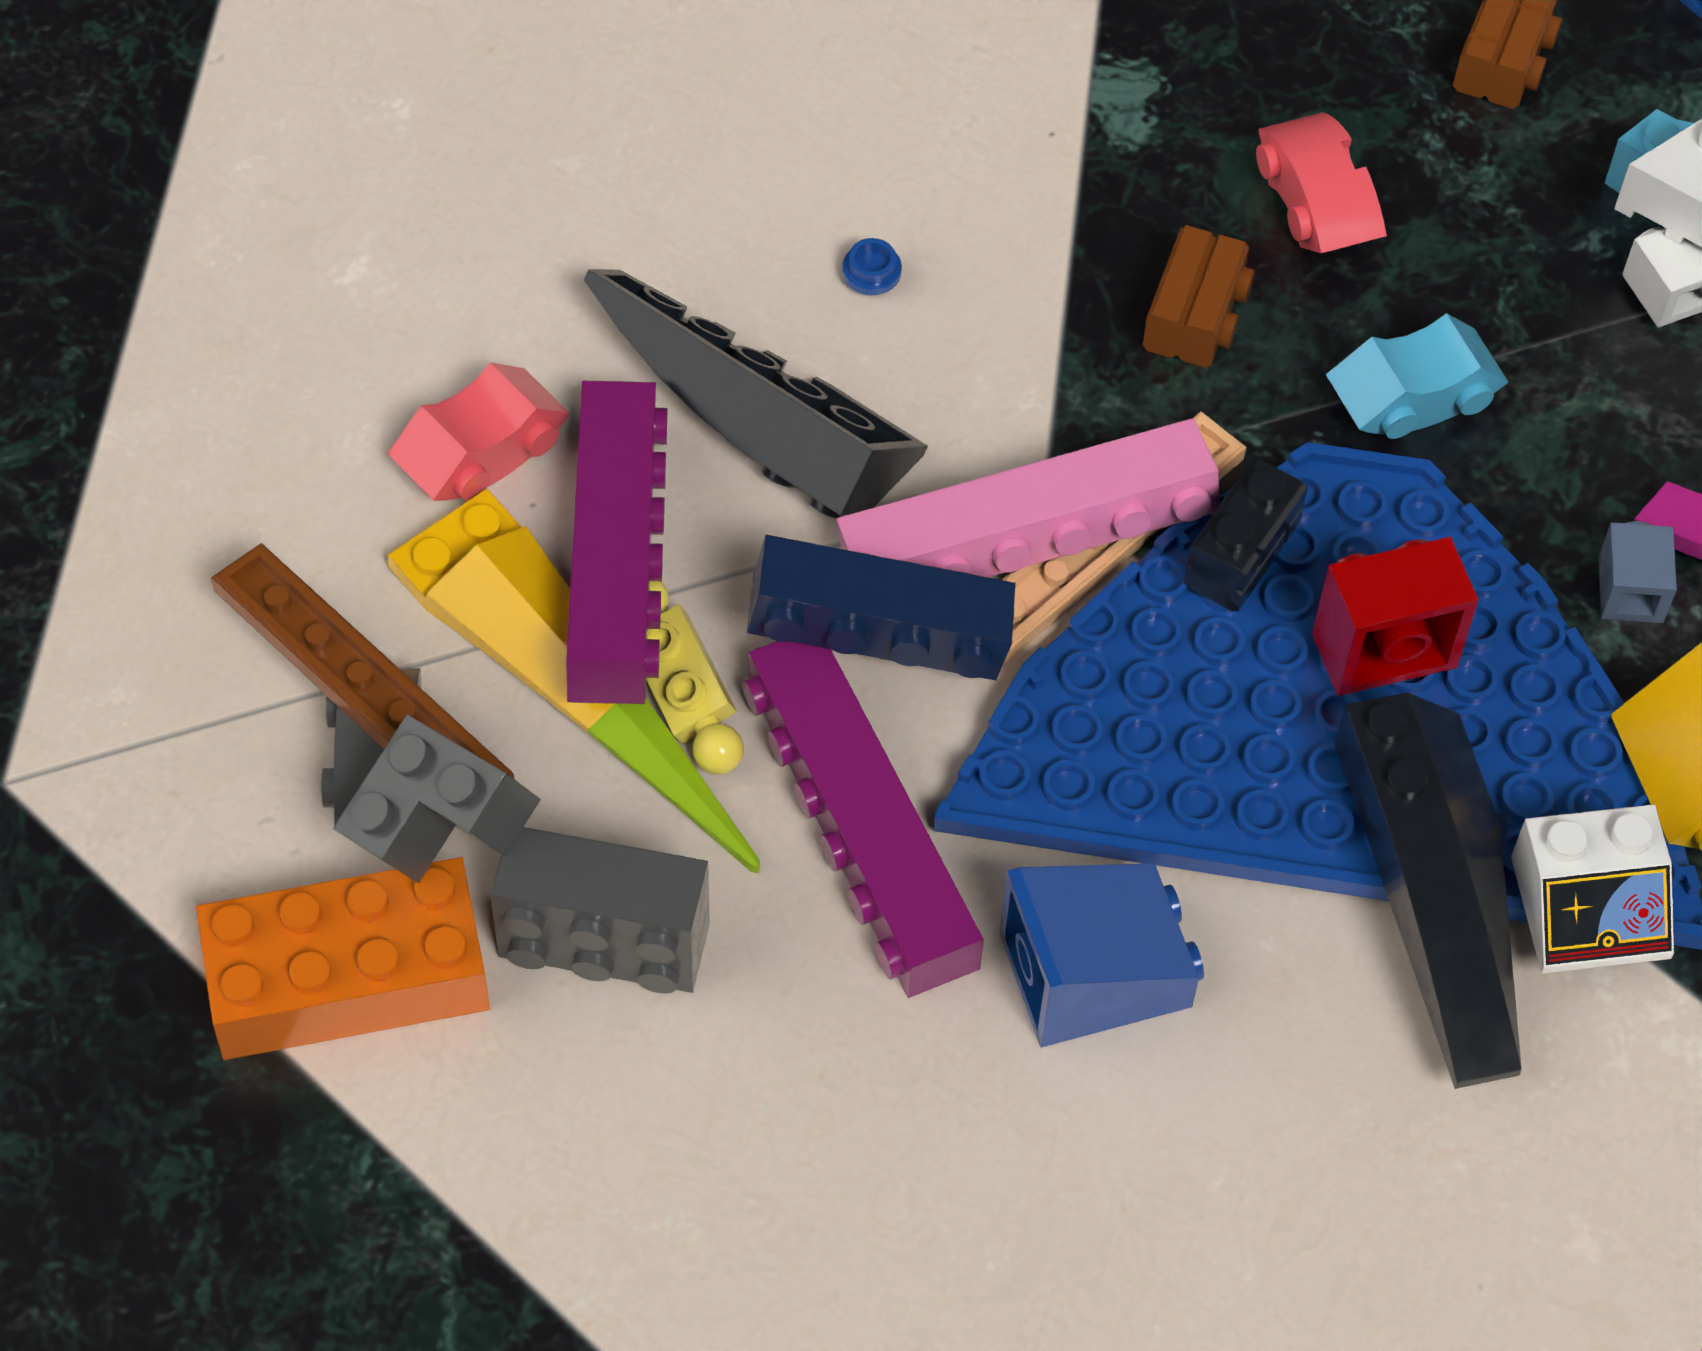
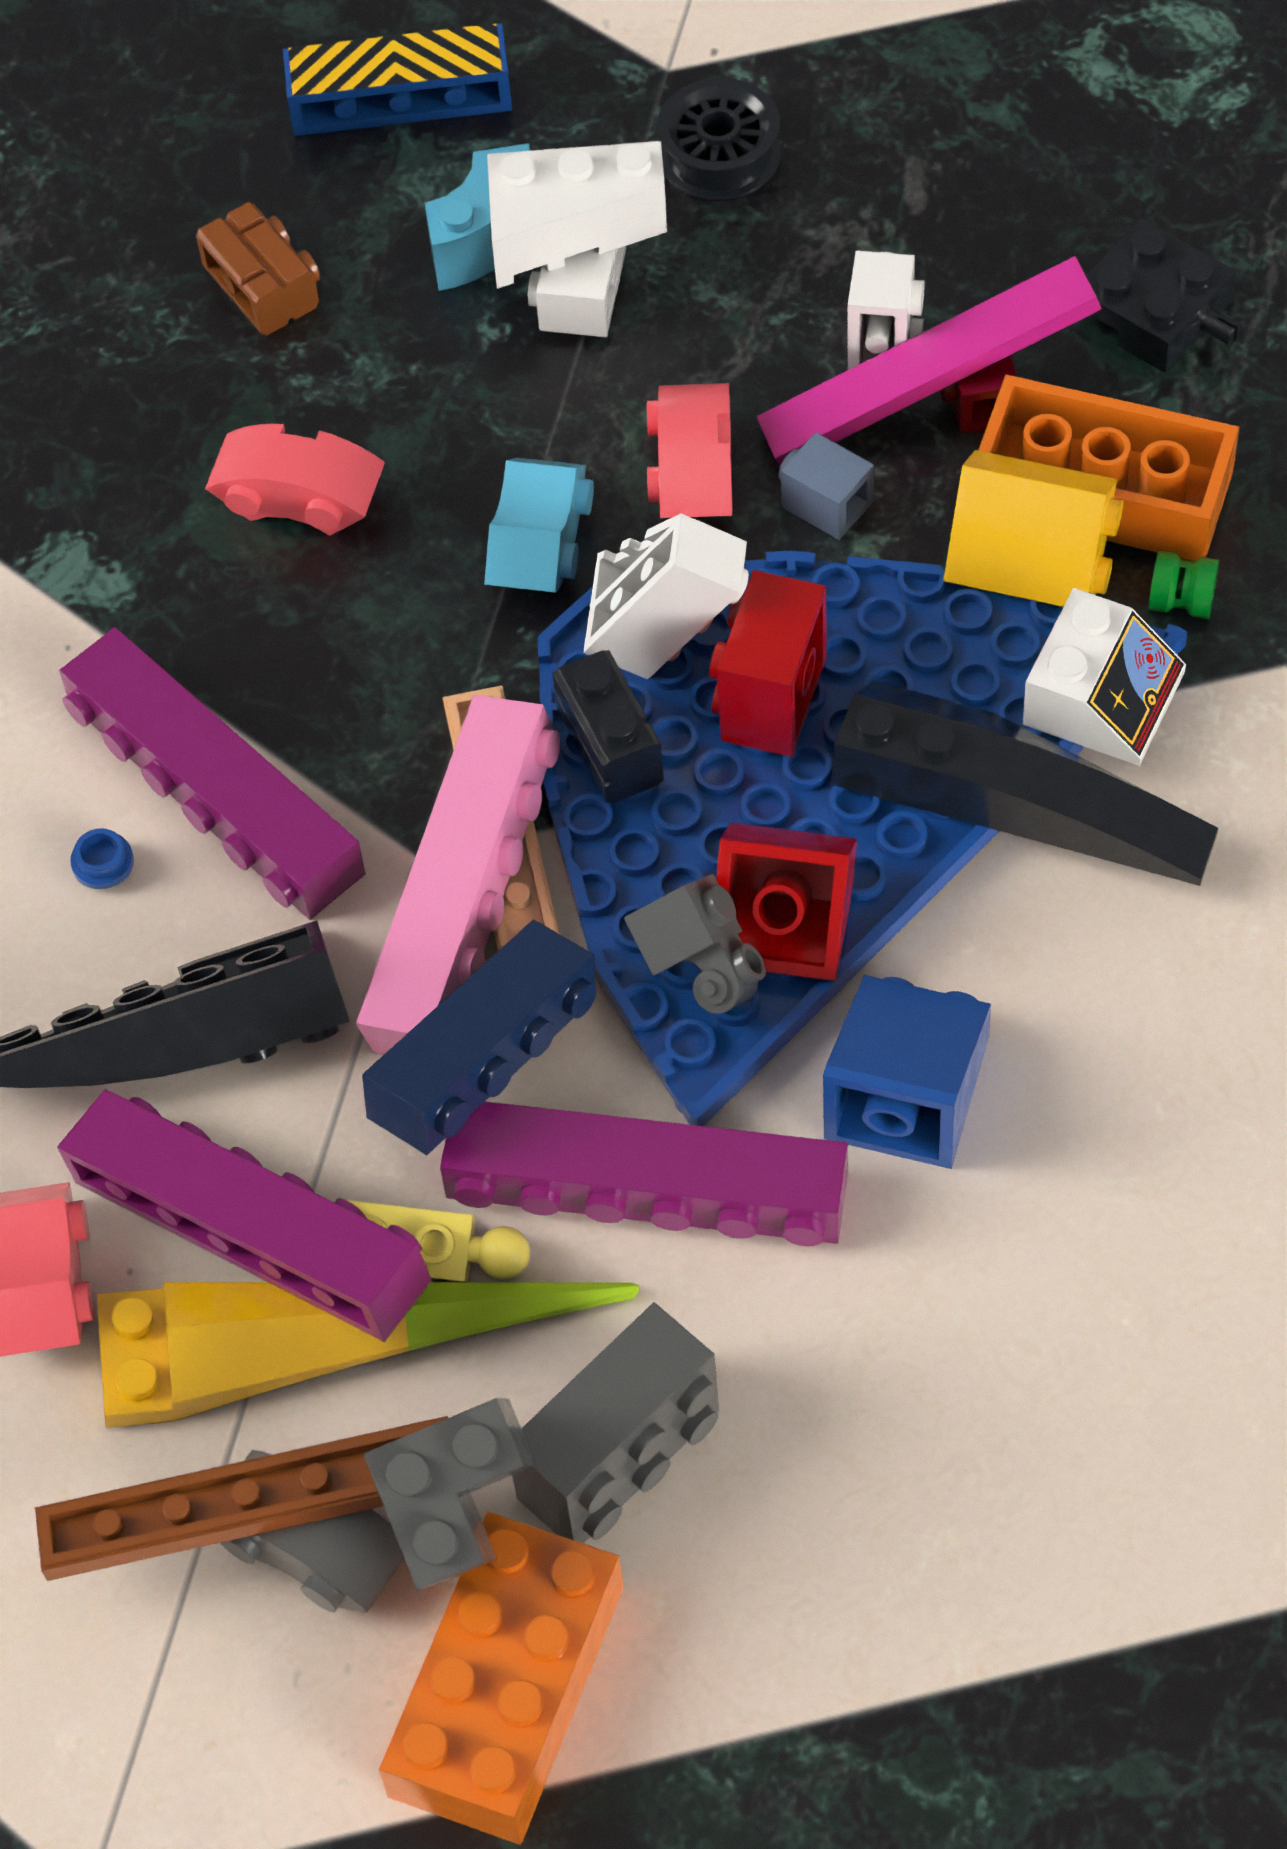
camera: 50 degrees left, 0 degrees up
dark orange brick [1143,225,1255,368] -> none
none -> magenta brick [59,627,366,920]
none -> white wedge [583,513,749,679]
none -> dark grey brick [624,873,766,1014]
none -> coral brick [647,383,733,518]
none -> red slope [716,823,857,981]

